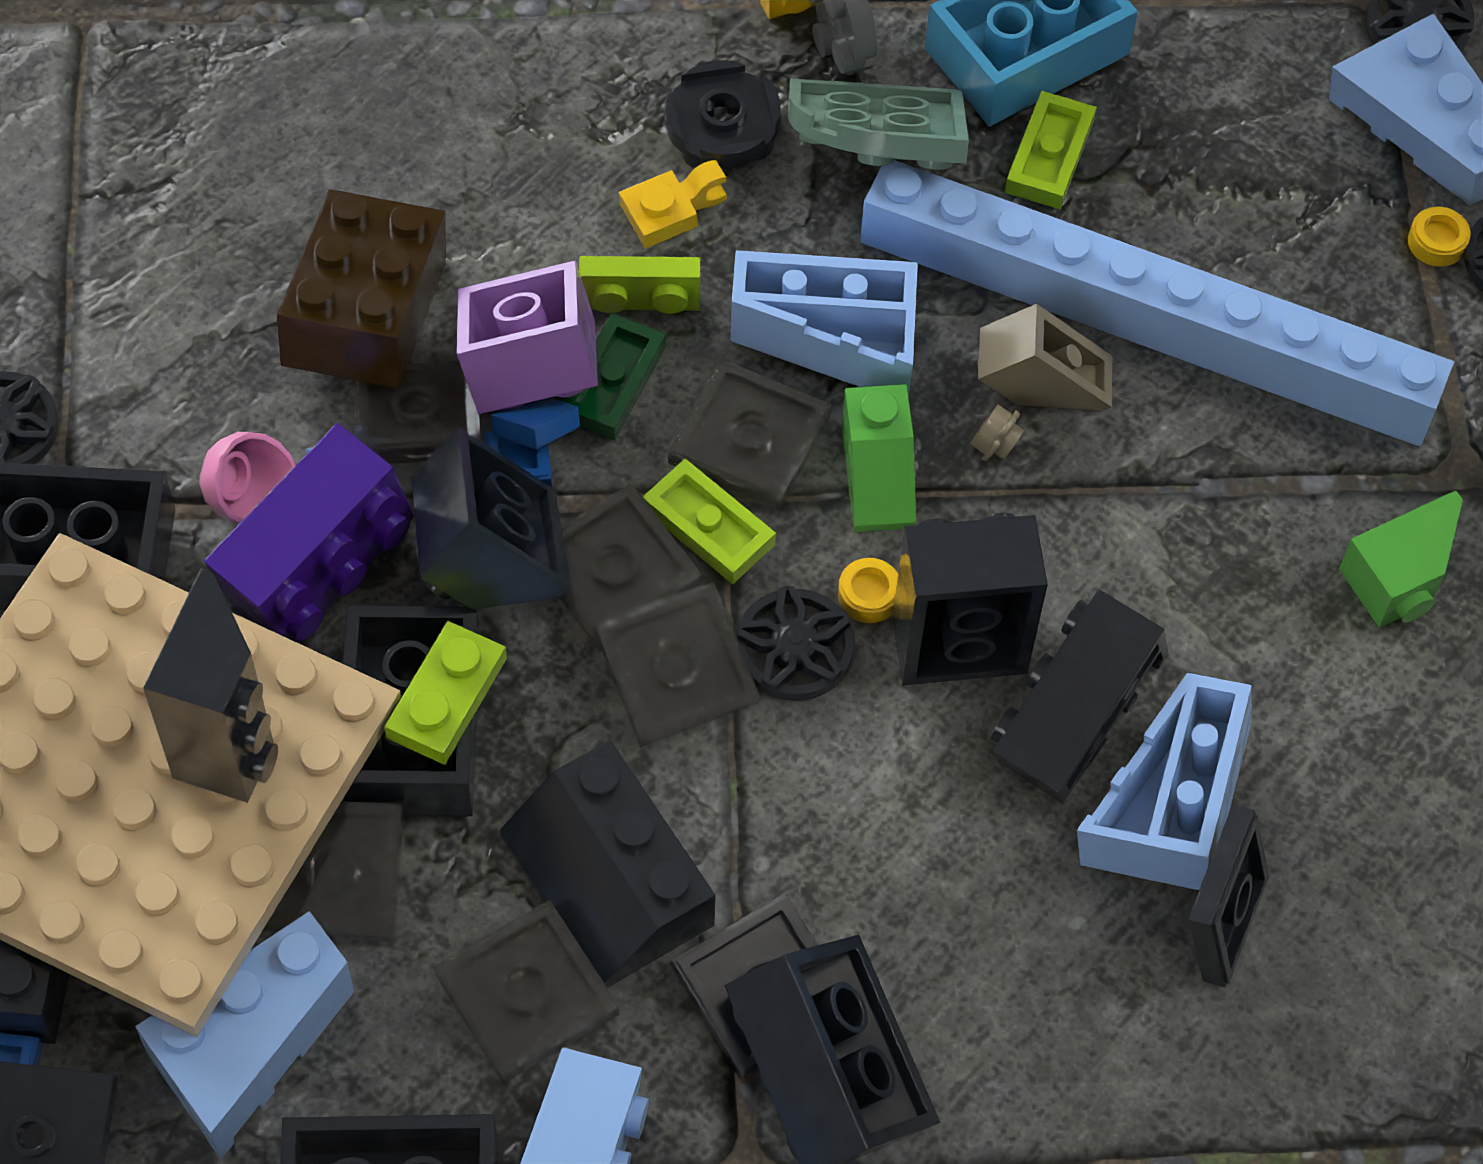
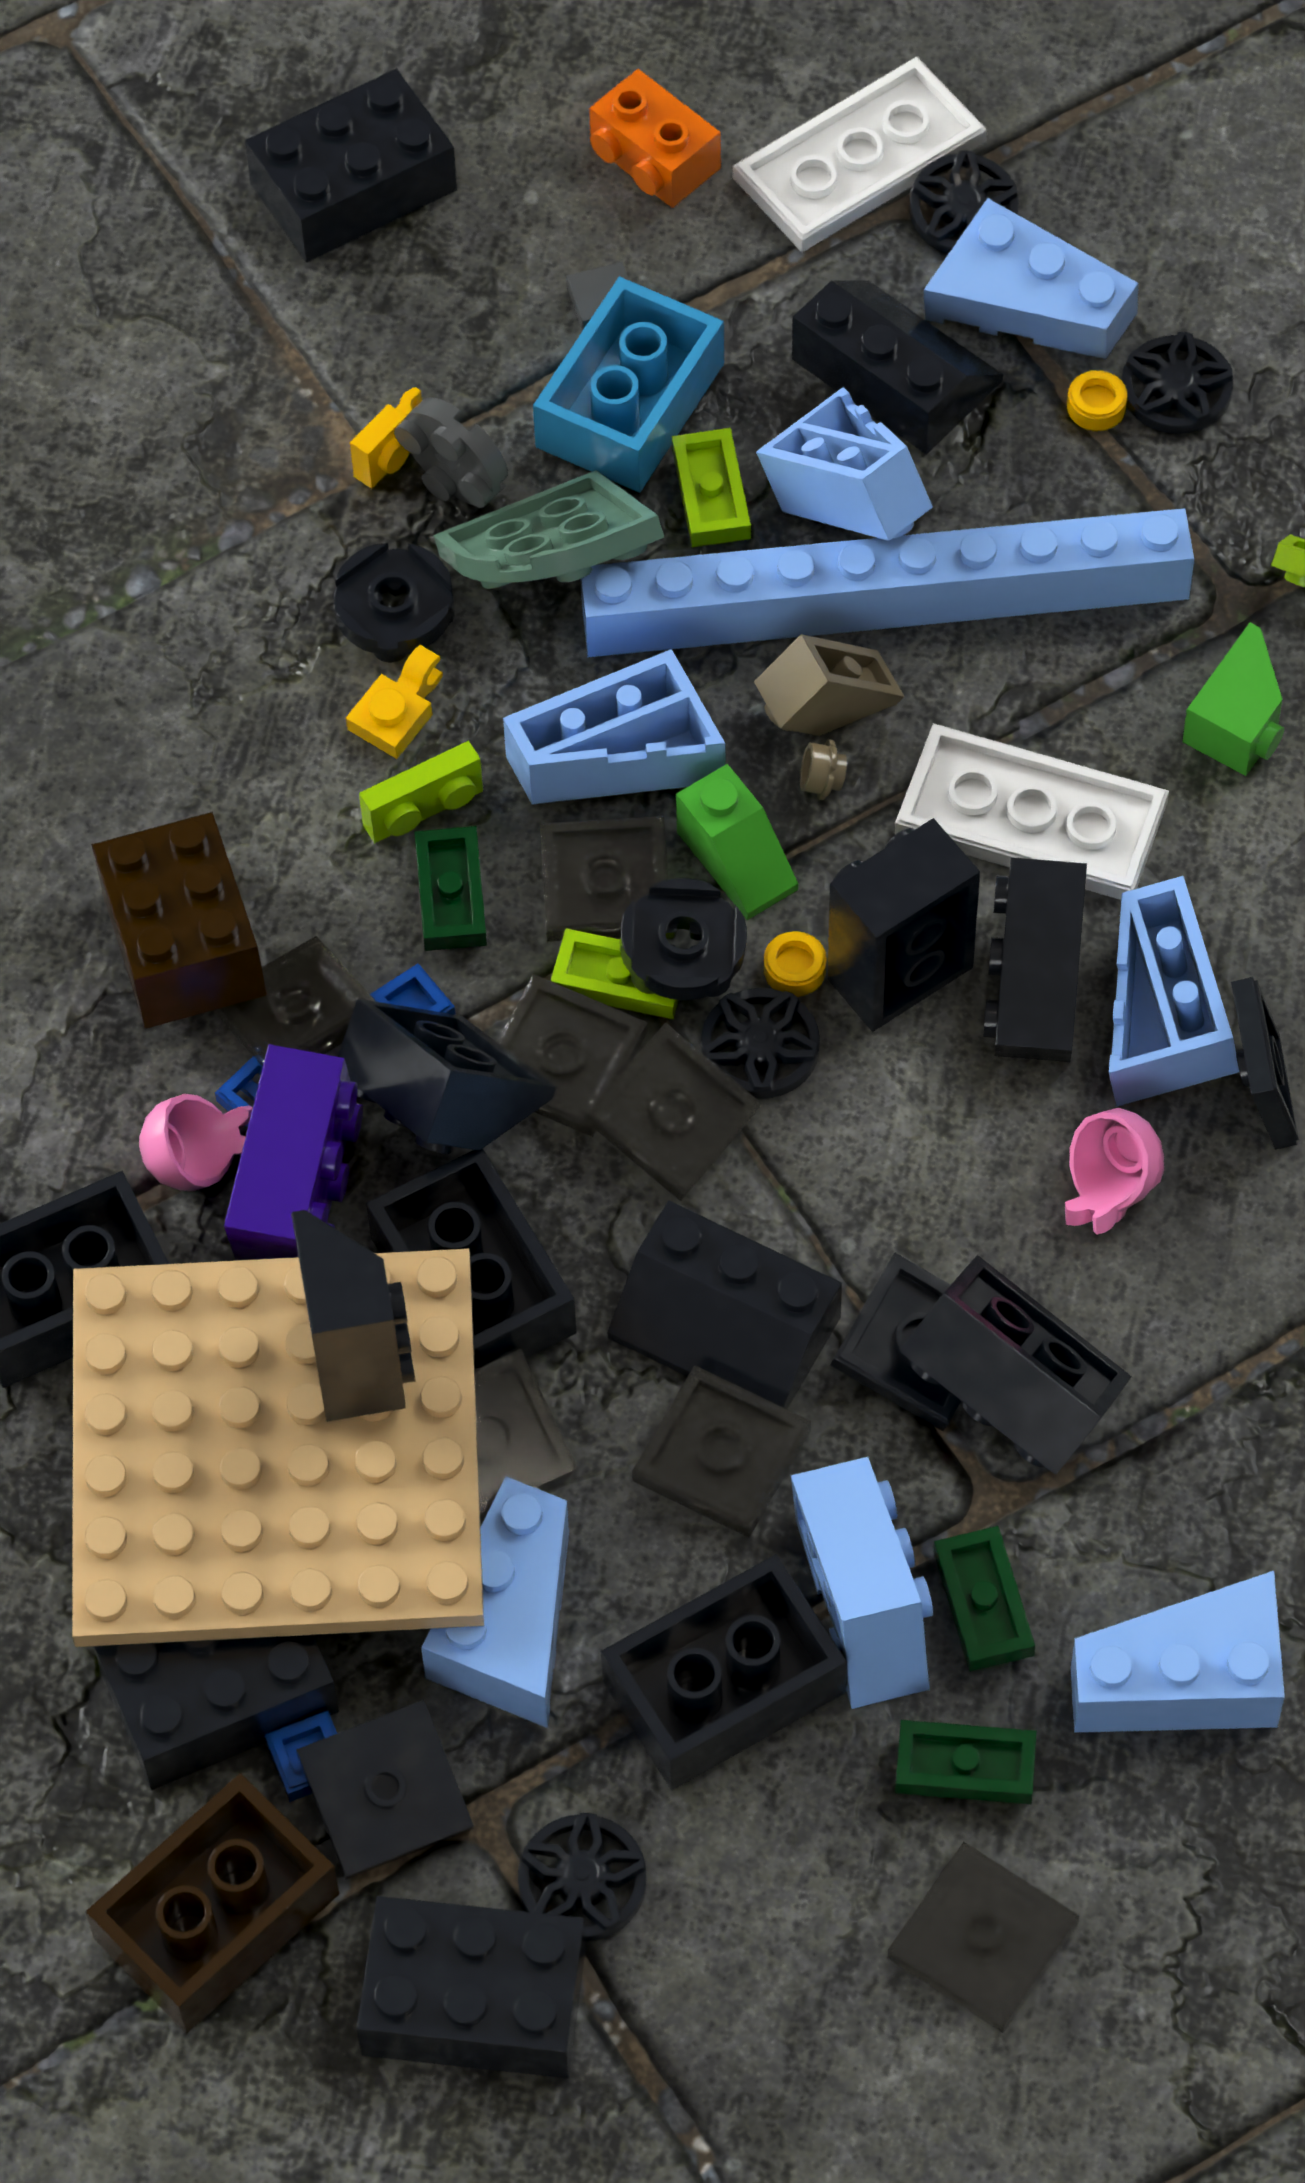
camera: 25 degrees left, 0 degrees up
lime plate [384,621,507,765] -> none
medium lavender brick [457,260,598,414] -> none
blue tile [491,397,580,450] -> none
none -> black plate [619,878,747,1000]
none -> light blue wedge [756,387,933,541]
none -> black slope [792,281,1003,455]
none -> white tile [894,723,1169,900]
none -> bright pink piece [1065,1108,1164,1234]

